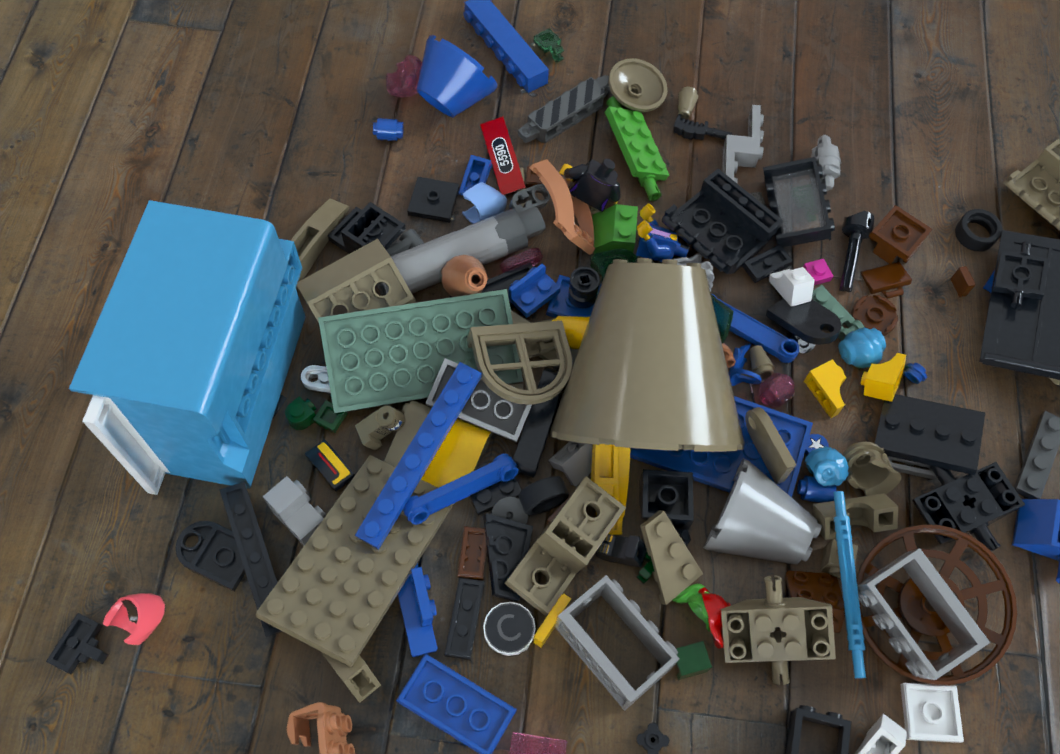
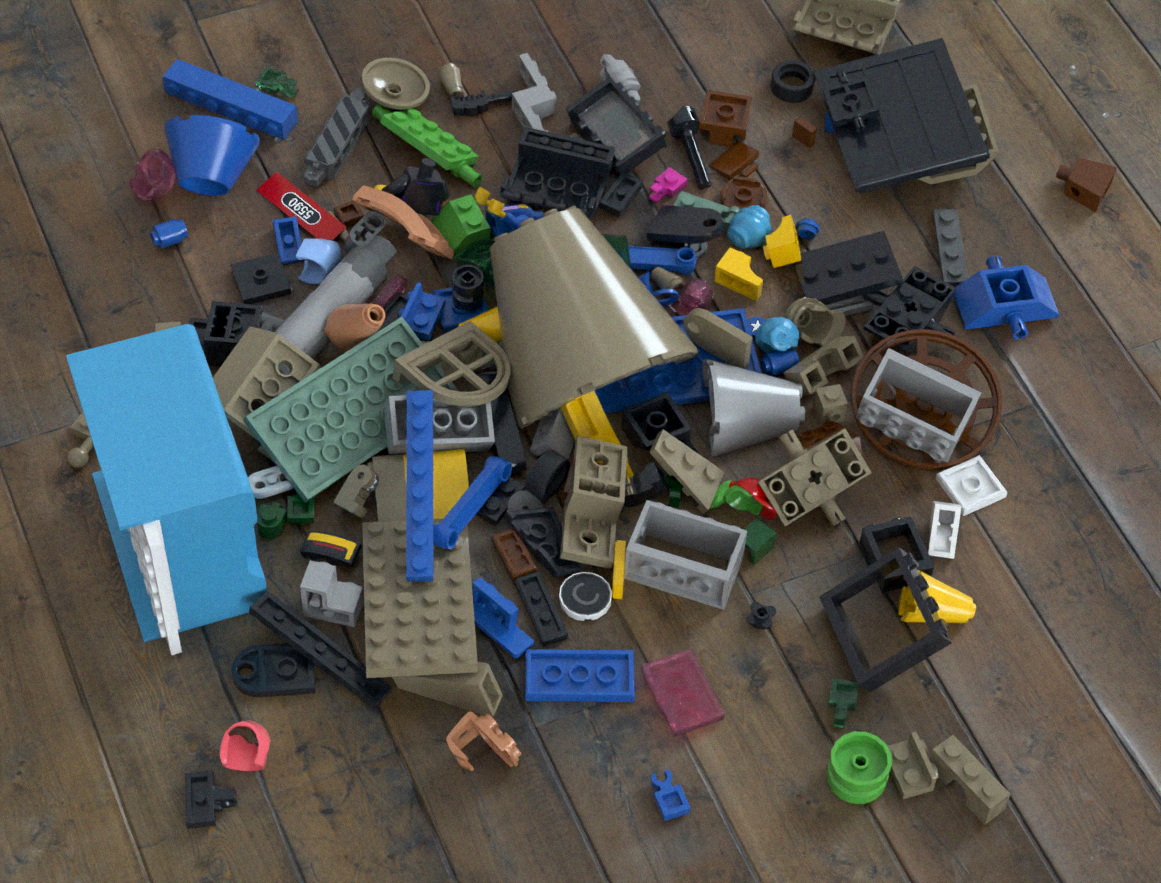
camera: 30 degrees left, 10 degrees down
white arch [769,267,815,307] -> none
dark azure axle [833,491,866,679] -> none

